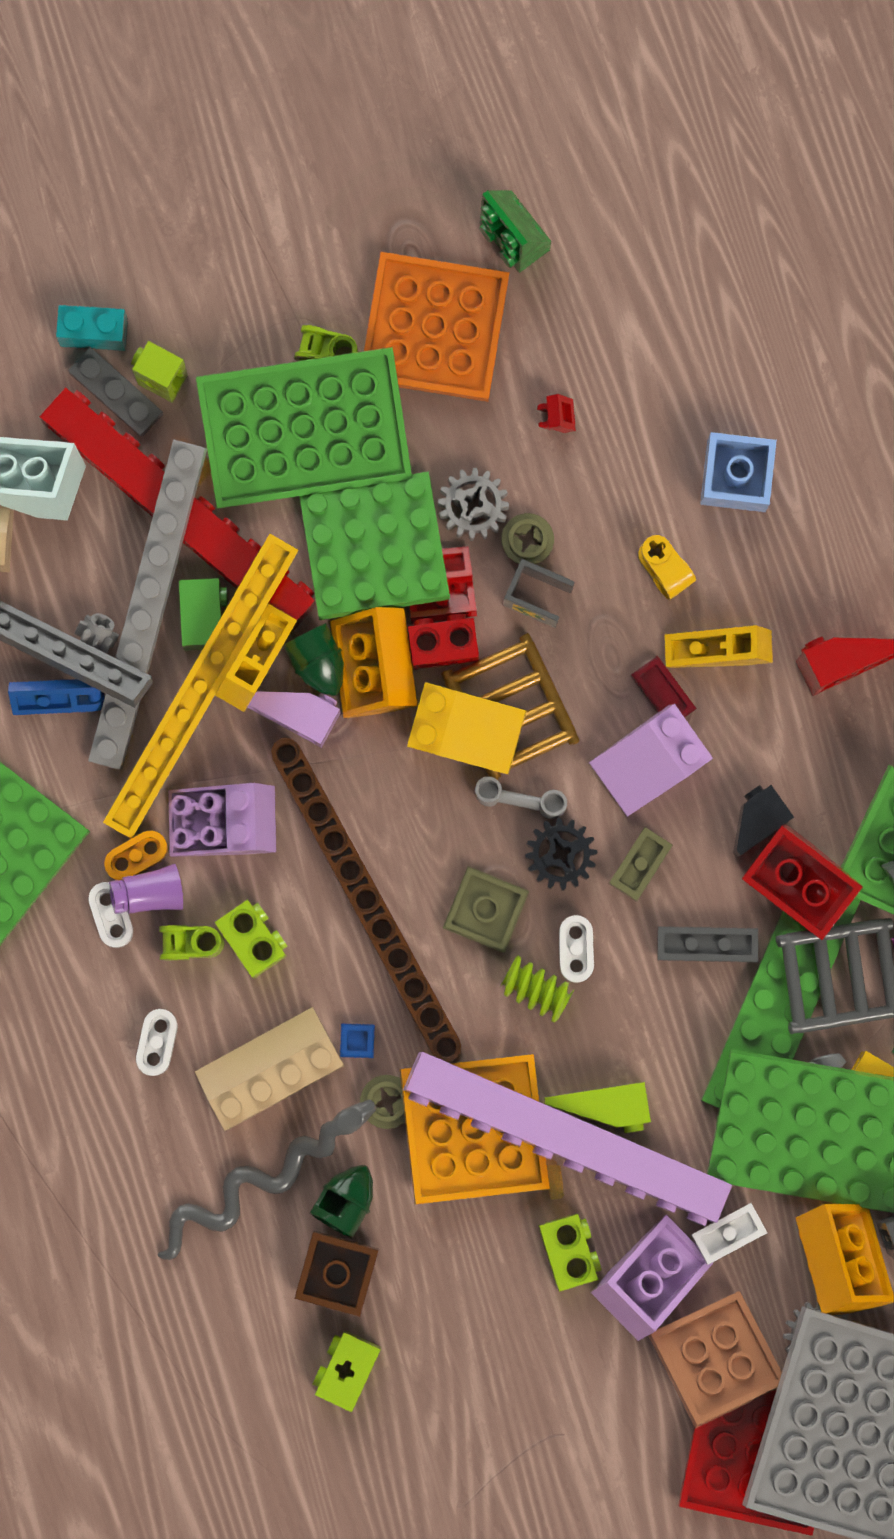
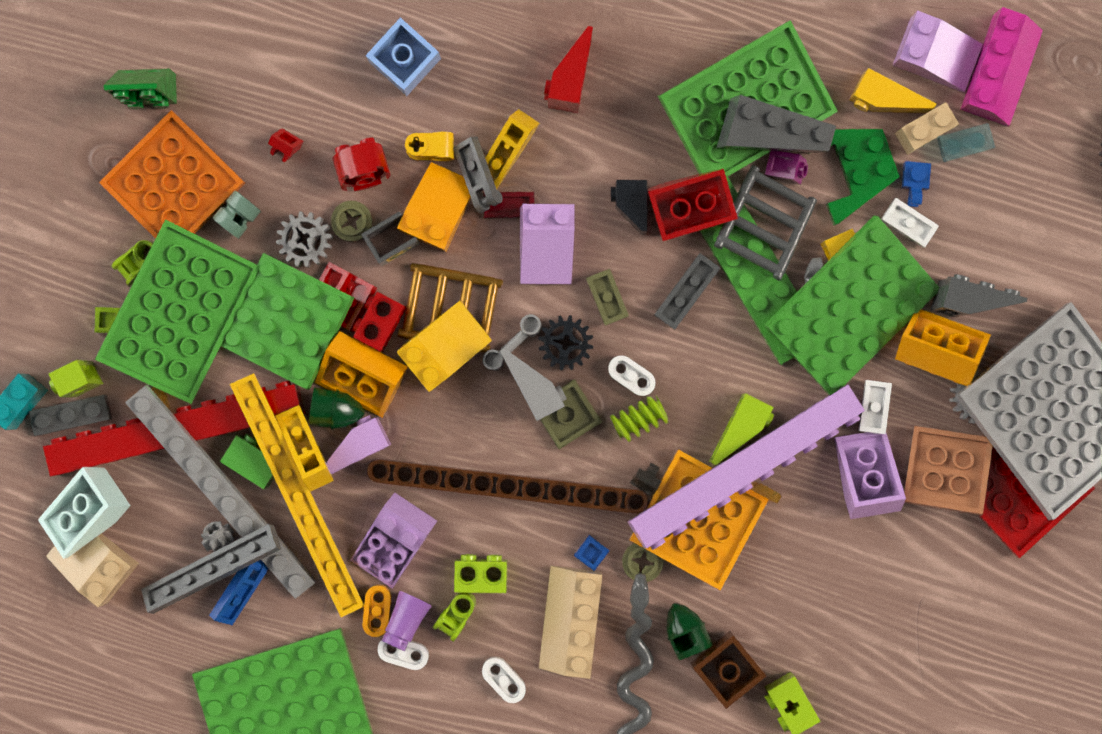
camera: 45 degrees left, 5 degrees up
lime brick [538,1213,602,1292] -> none
none -> lime tile [94,307,120,333]
none -> sand green wheel [212,190,261,239]
none -> red brick [332,137,391,191]
none -> light orange slope [397,162,471,252]
none -> dark grey plate [453,137,503,213]
none -> light grey slope [500,348,567,421]
none -> clear smoke tile [629,463,662,496]

